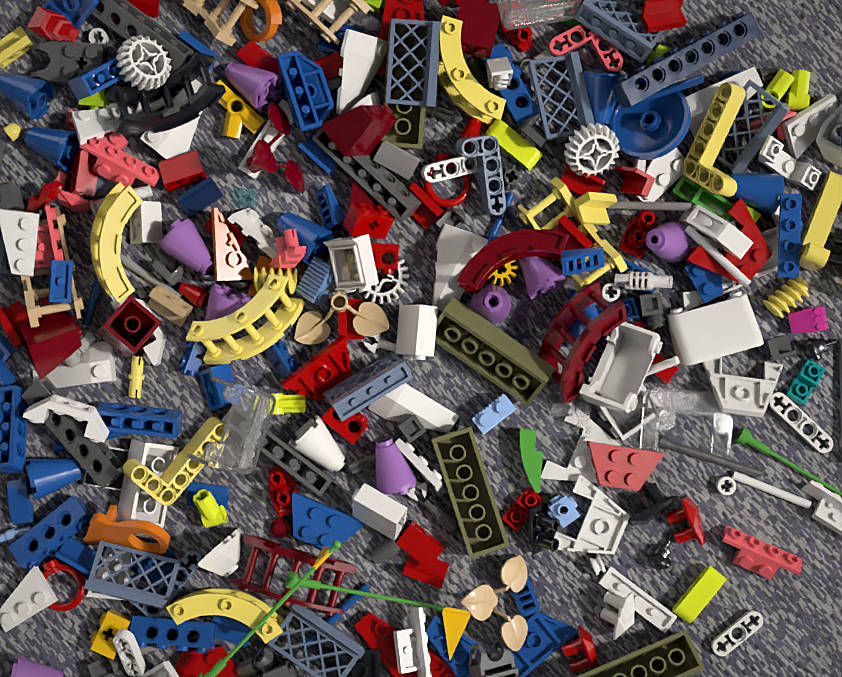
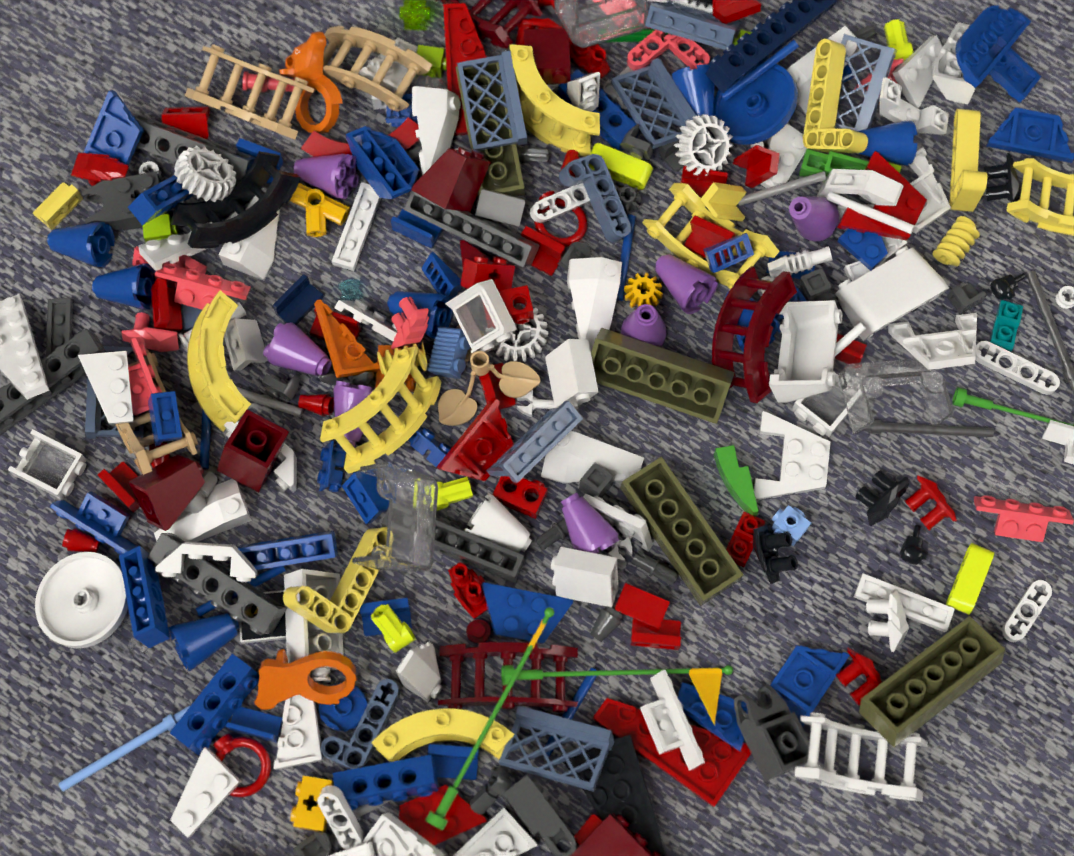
camera: 15 degrees left, 15 degrees down
light yellow hinge [3,123,22,141] -> none
blue slope [7,478,33,525] -> none
red slope [25,180,63,213] -> none
sand blue fence [84,540,181,611] -> none
light yellow pin [128,356,145,398] -> none
tan panel [147,285,193,327] -> none
red panel [158,151,207,192] -> none
dark red plant [246,102,305,194] -> none
dark red fence [457,229,569,295] -> none
tan plant [460,555,528,651] -> none
light blue brick [472,394,516,434] -> none
blue slope [512,574,541,617] -> none
clear bar [551,401,591,435] -> none
white wing [553,474,630,554] -> none
wing [587,441,664,491] -> none
white bush [589,554,606,576] -> none
red connector [618,210,655,259] -> none
white bush [716,476,736,495] -> none
white bar [731,471,812,509] -> none
neon yellow piece [761,68,795,109] -> none
blue bracket [777,194,803,278] -> none
dark pink hand [788,306,828,333] -> none

